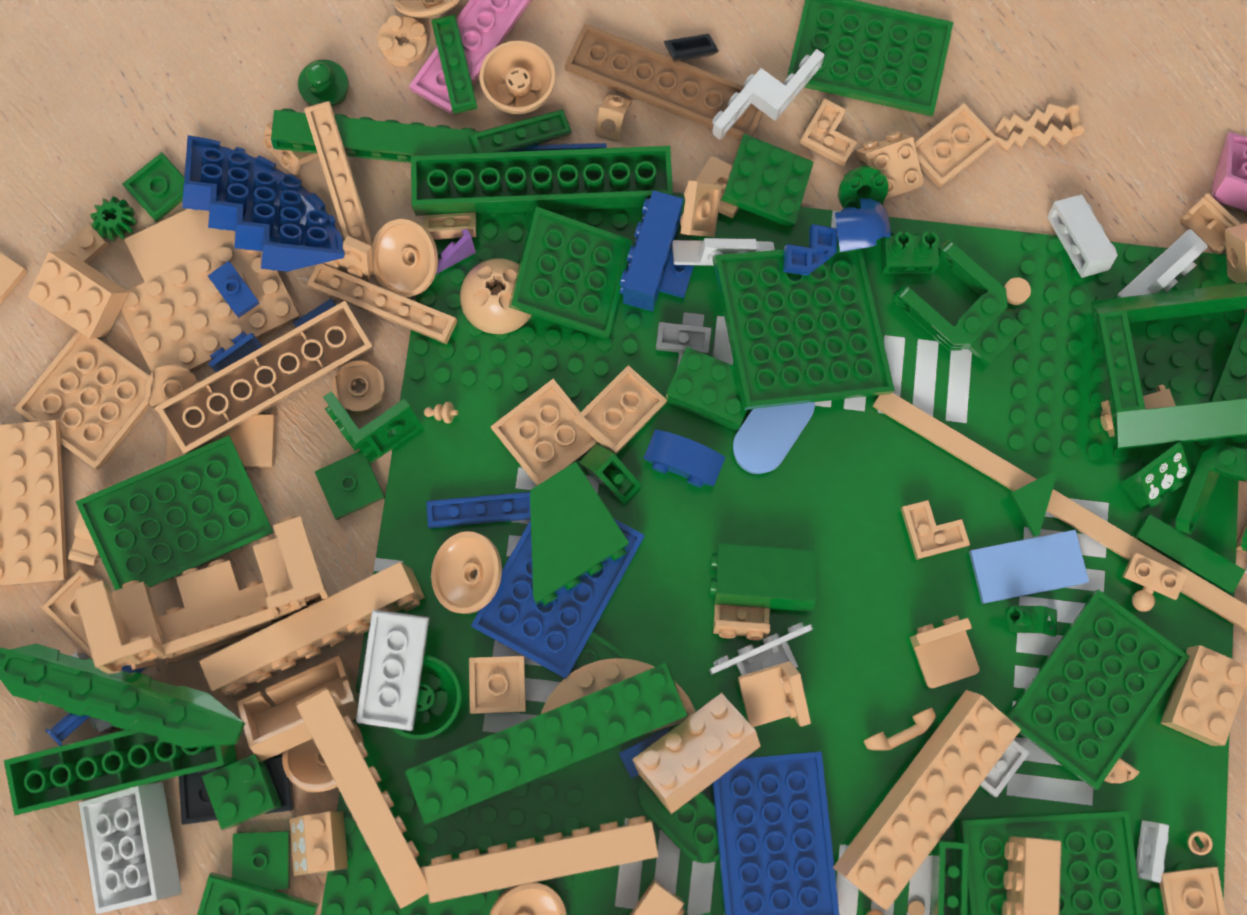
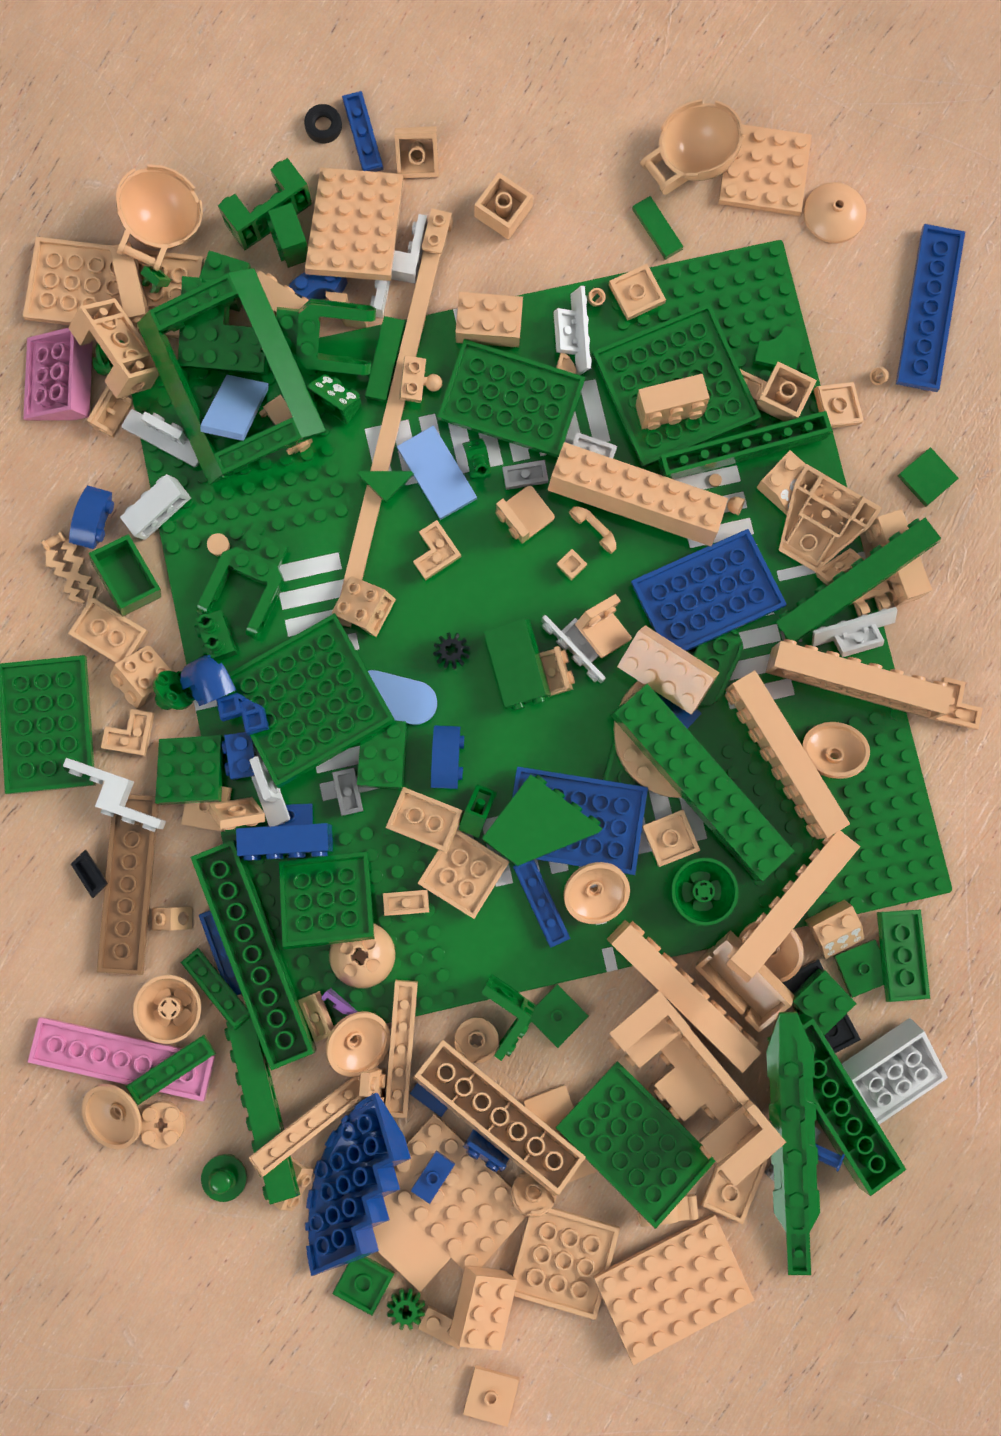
camera: 115 degrees left, 5 degrees up
white tile [356,610,430,731] -> none
light nougat hair [424,401,458,424] -> none
white plate [1136,820,1169,883] -> none
none -> blue brick [69,485,114,549]
none -> green piece [89,534,161,617]
none -> light blue tile [200,375,268,441]
none -> blue bracket [222,732,256,780]
none -> light nougat bracket [332,576,396,637]
none -> light nougat plate [383,890,429,916]
none -> black gear [433,632,470,670]
none -> light grey plate [502,460,548,490]
none -> white bracket [554,286,592,375]
none -> light nougat plate [556,549,587,581]

